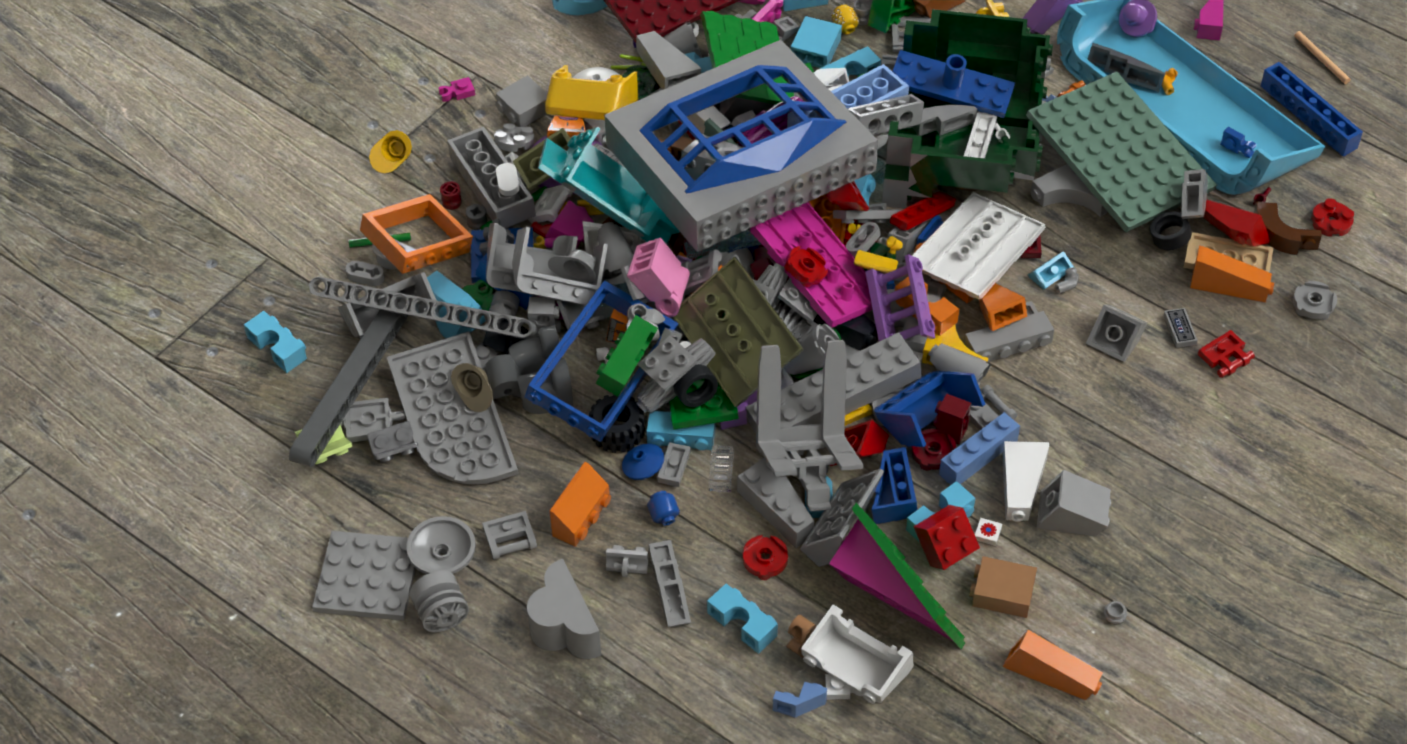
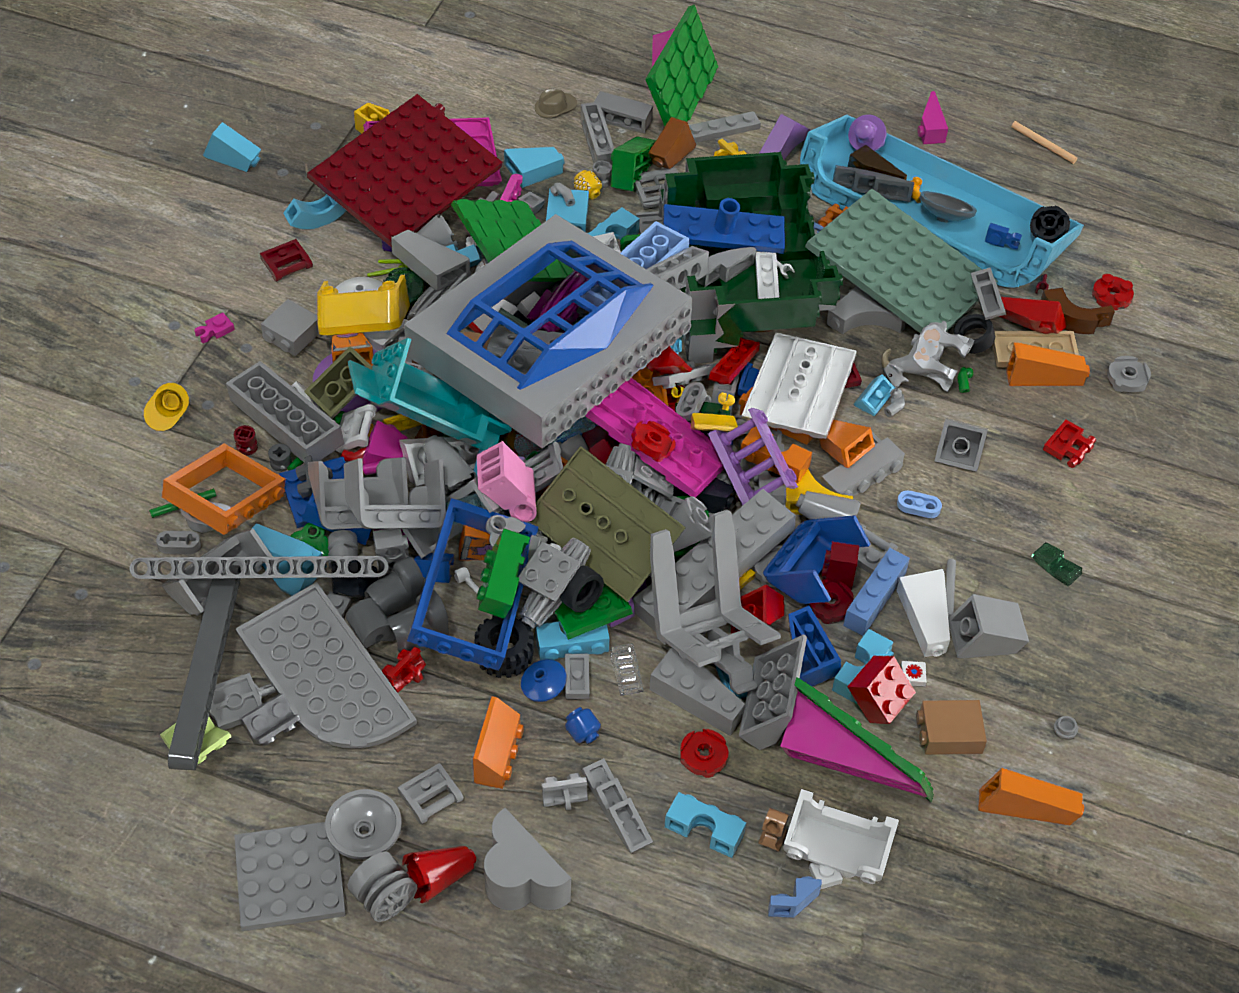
camera: 20 degrees left, 0 degrees up
medium azure arch [244,311,307,373] -> none
dark tan piece [451,363,493,412] -> none
light grey plate [494,123,534,152] -> none
white tile [496,163,519,196] -> none
light grey piece [548,250,597,282] -> none
tile [1163,308,1198,348] -> none
blue brick [1260,62,1363,157] -> none
none -> dark red plate [260,239,313,282]
none -> red hips [382,647,426,693]
none -> red cone [402,846,476,903]
none -> blue brick [414,553,454,583]
none -> light grey arm [550,183,575,206]
none -> dark brown slope [848,145,907,180]
none -> light grey animal [881,321,975,393]
none -> light blue plate [897,490,942,518]
none -> dark grey dish [919,191,977,223]
none -> light grey bar [946,559,956,618]
none -> green arm [957,367,973,393]
none -> black cone [1030,205,1070,244]
none -> clear green slope [1032,542,1082,587]

